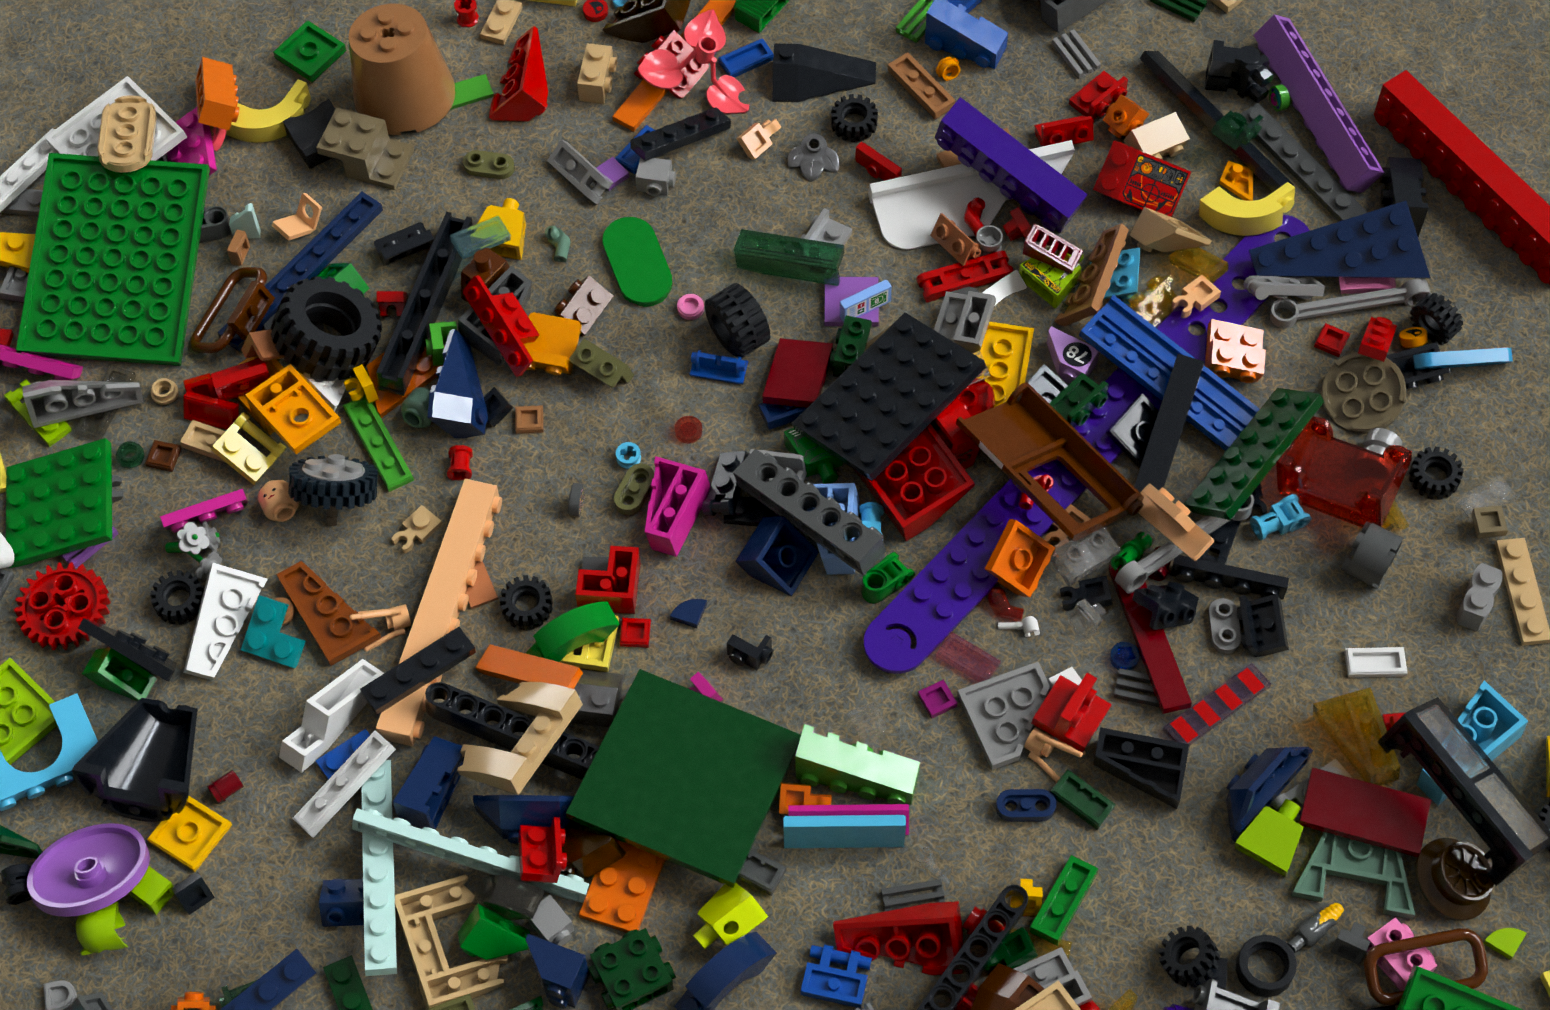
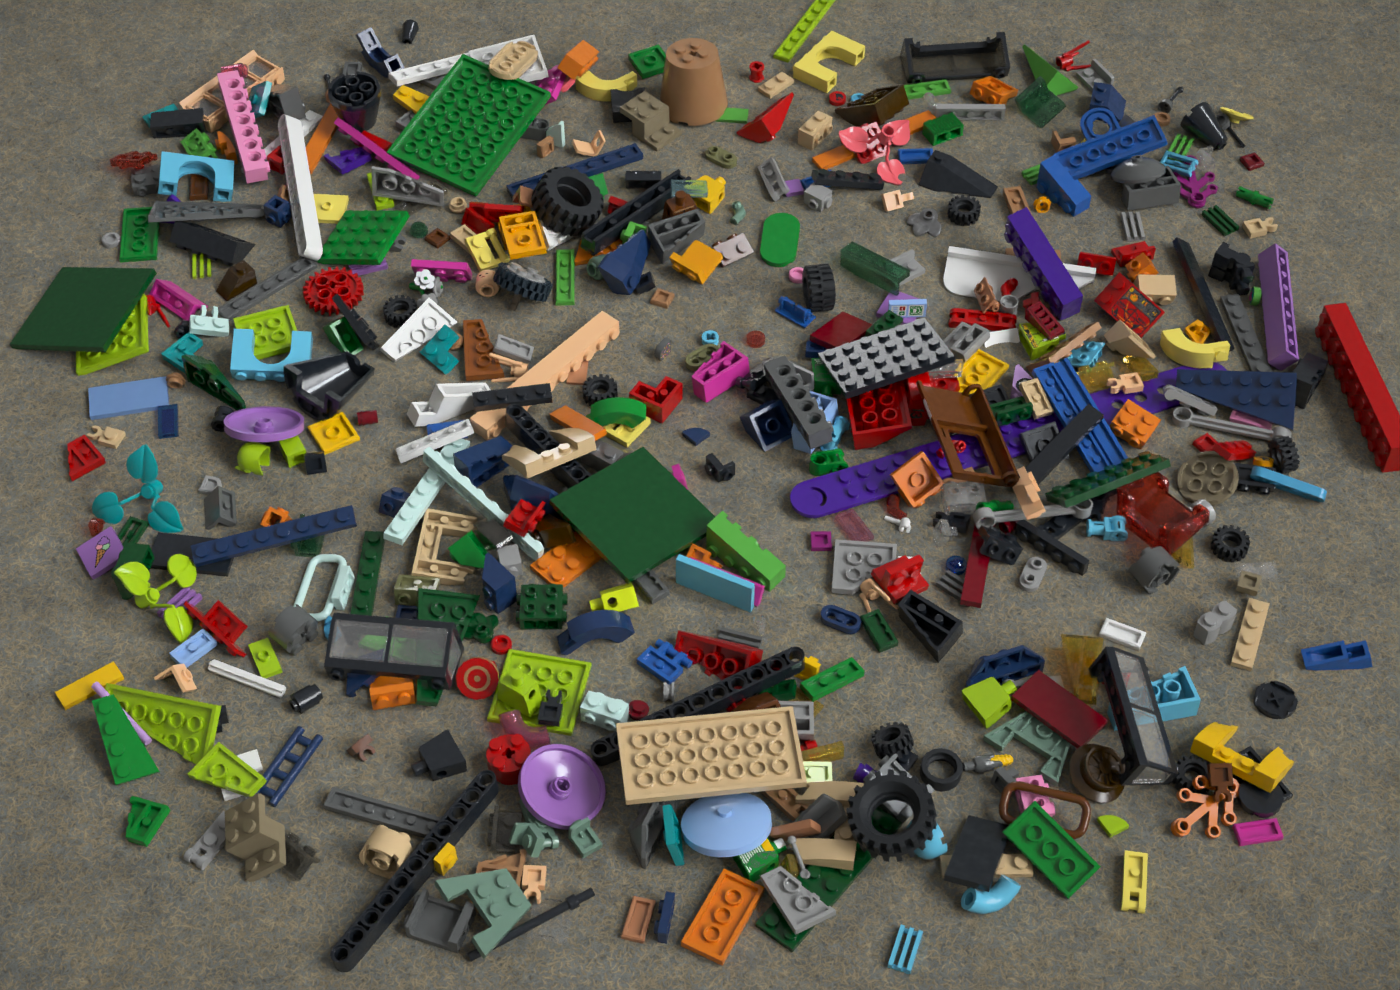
camera: 25 degrees right, 10 degrees down
reddish brown bar [190,267,275,353] -> none
yellow tile [344,364,379,403] -> none
tan plate [391,505,443,553] -> none
red bush [447,445,473,480] -> none
red bracket [463,275,540,377] -> none
olive bracket [569,338,635,388] -> none
red tile [620,618,651,648] -> none
red plate [855,141,902,181] -> none
tile [1163,663,1271,746] -> none
clear green bracket [1210,110,1264,150] -> none
black bracket [1237,594,1289,657] -> none
none -> light grey plate [493,334,534,363]
none -> tan plate [1019,378,1054,420]

